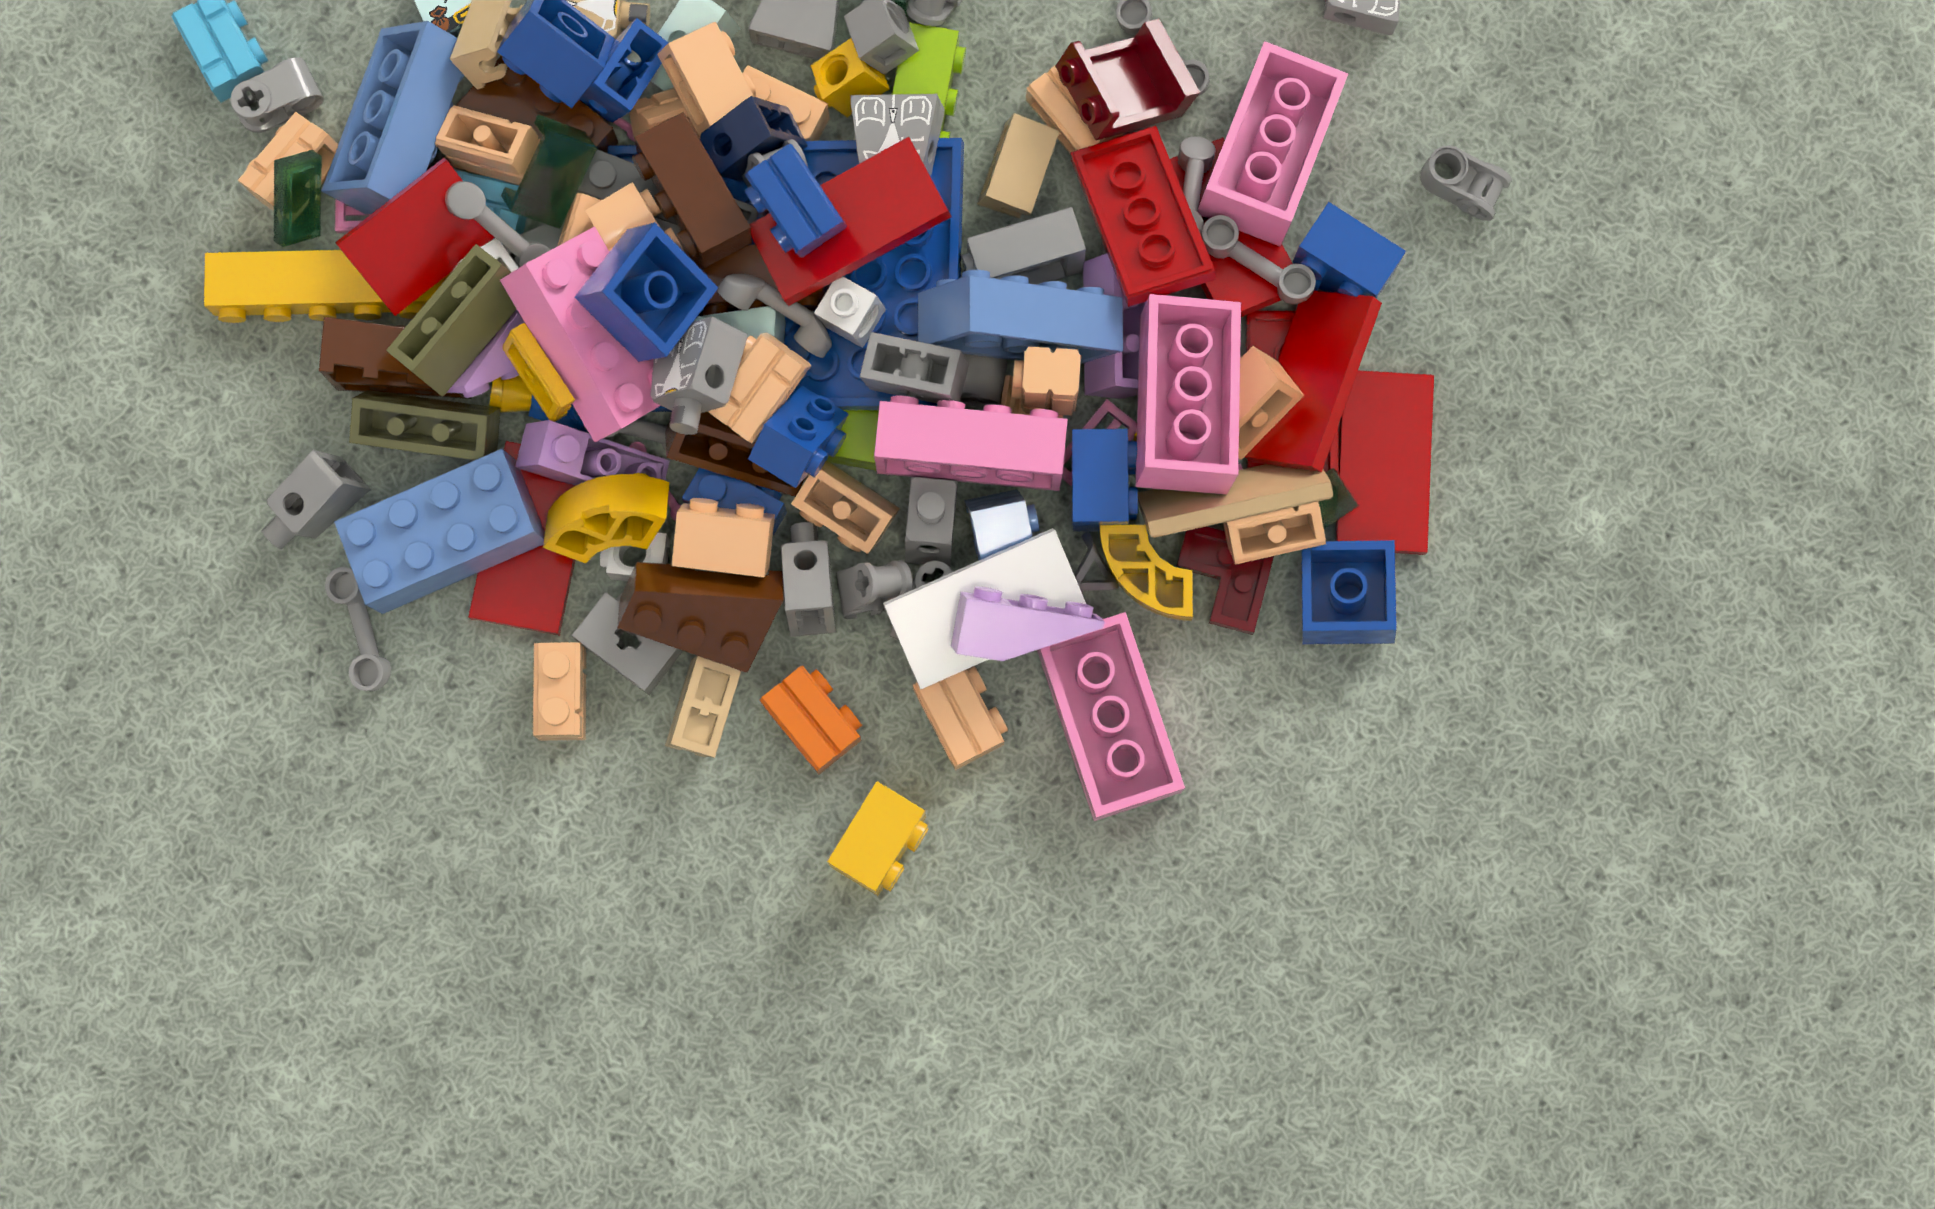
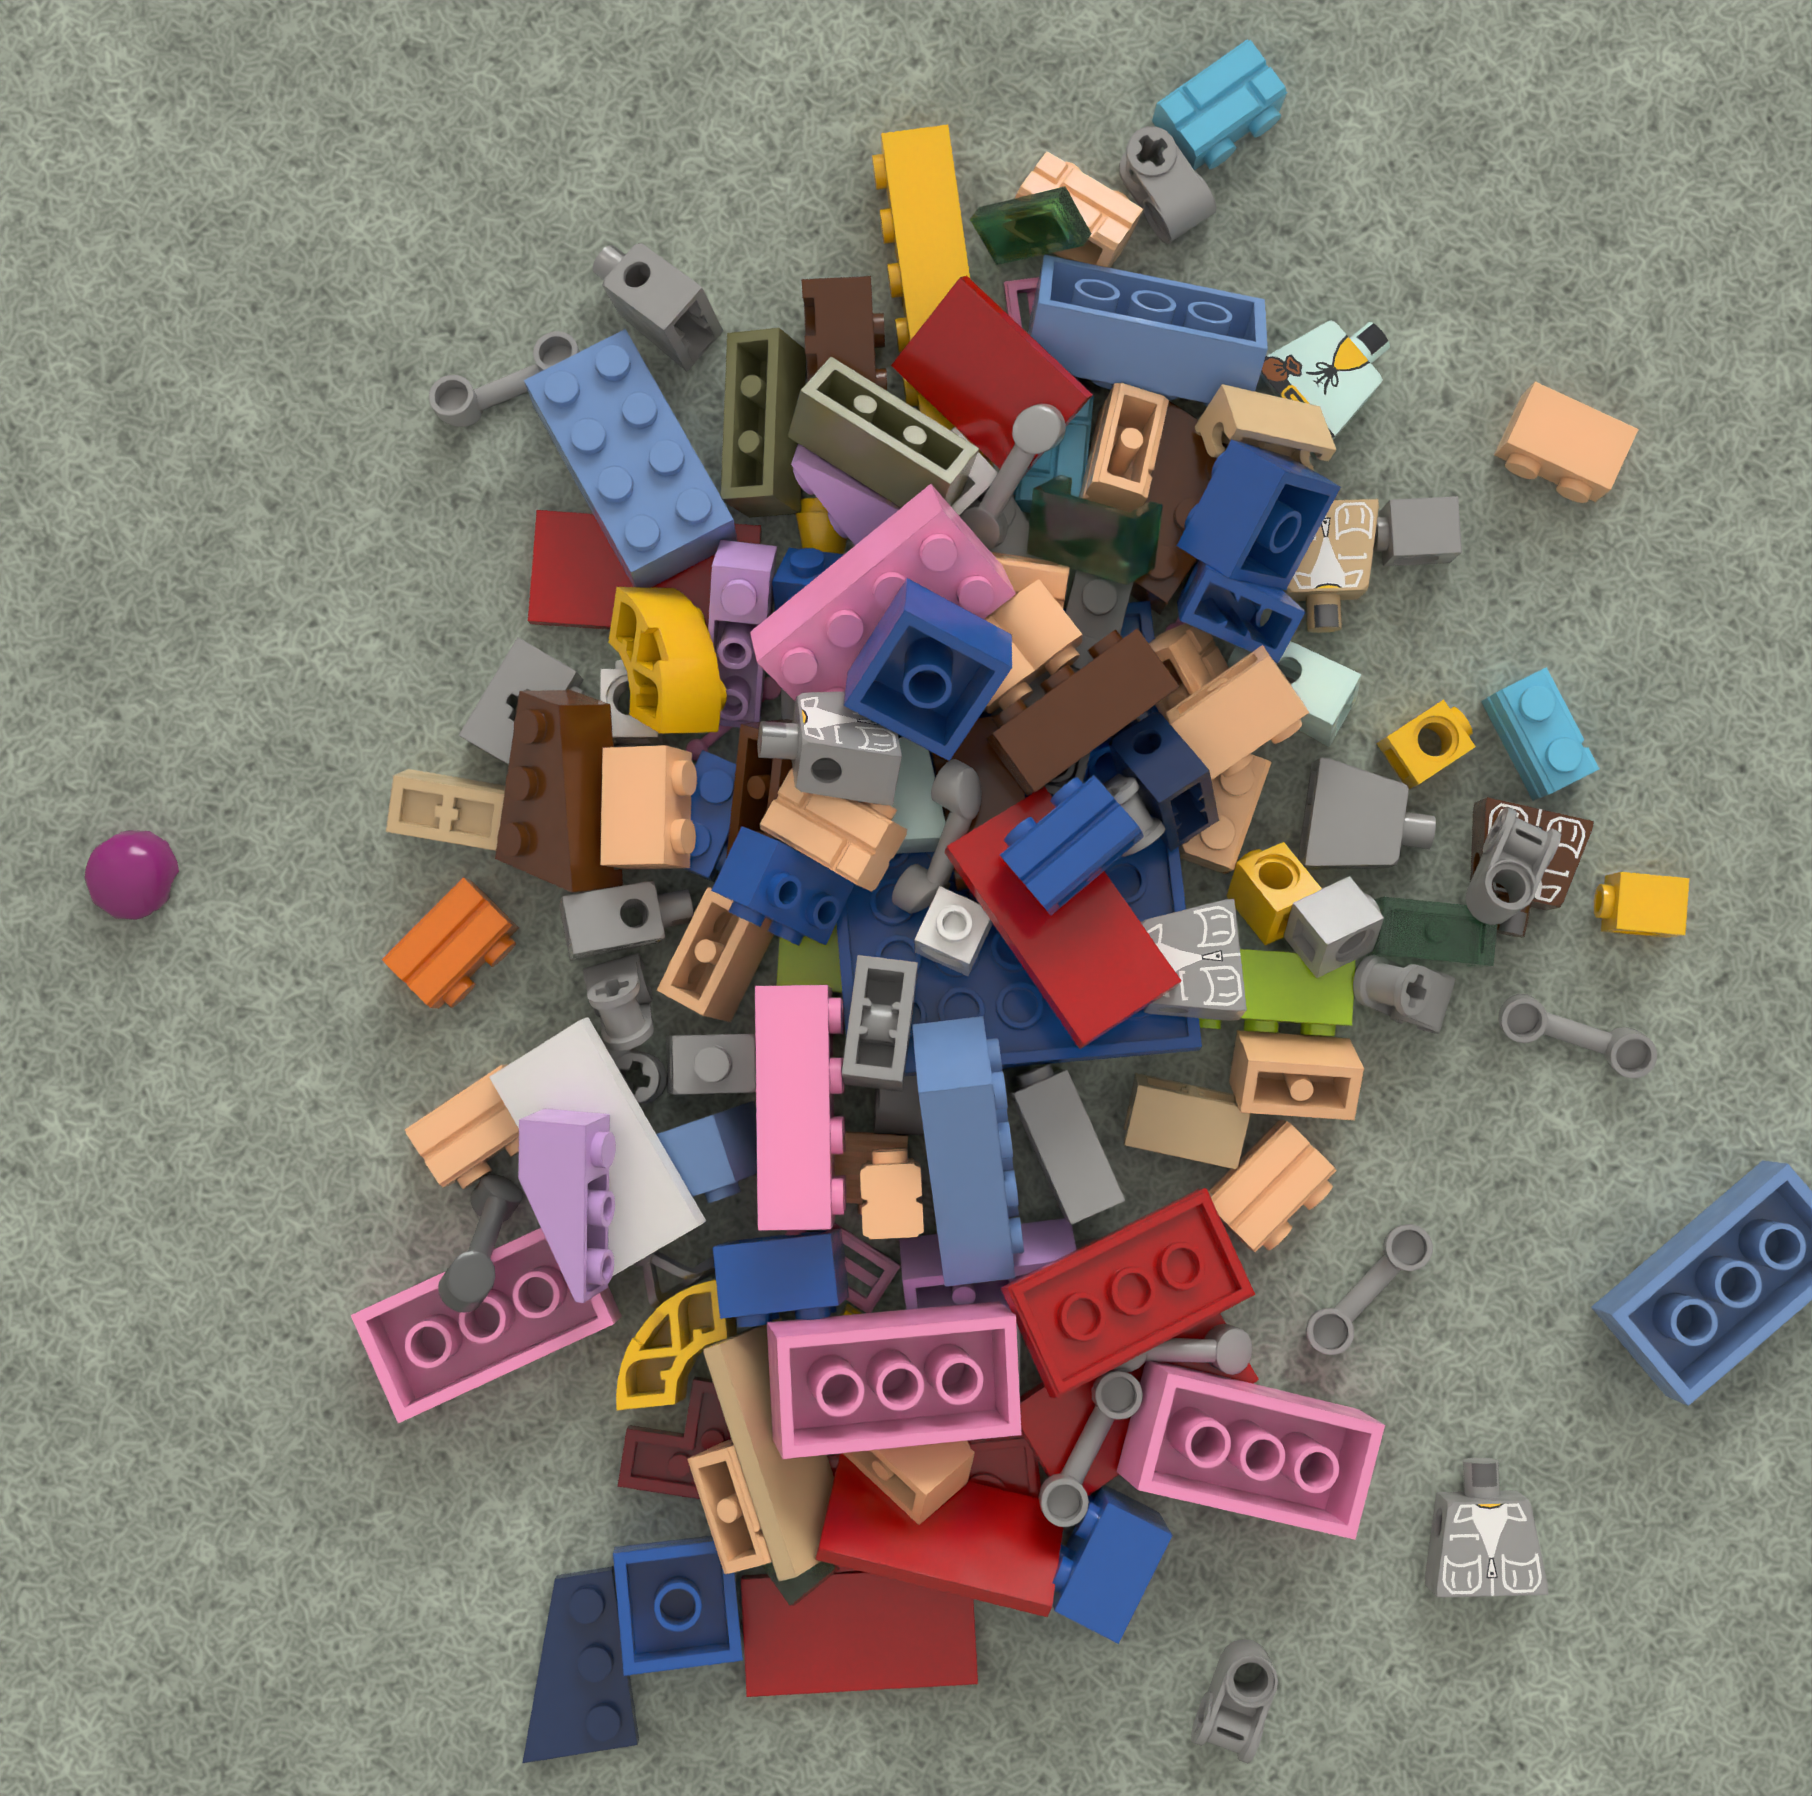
camera: 80 degrees right, 5 degrees up
yellow tile [502,323,575,422] -> none
light nougat brick [533,642,586,741] -> none
yellow brick [827,781,929,896] -> none
dark red panel [1055,18,1200,141] -> none
none -> magenta hair [84,830,179,920]
none -> dark grey bar [438,1174,523,1313]
none -> dark blue wing [522,1566,639,1763]
none -> light nougat brick [1229,1030,1364,1120]

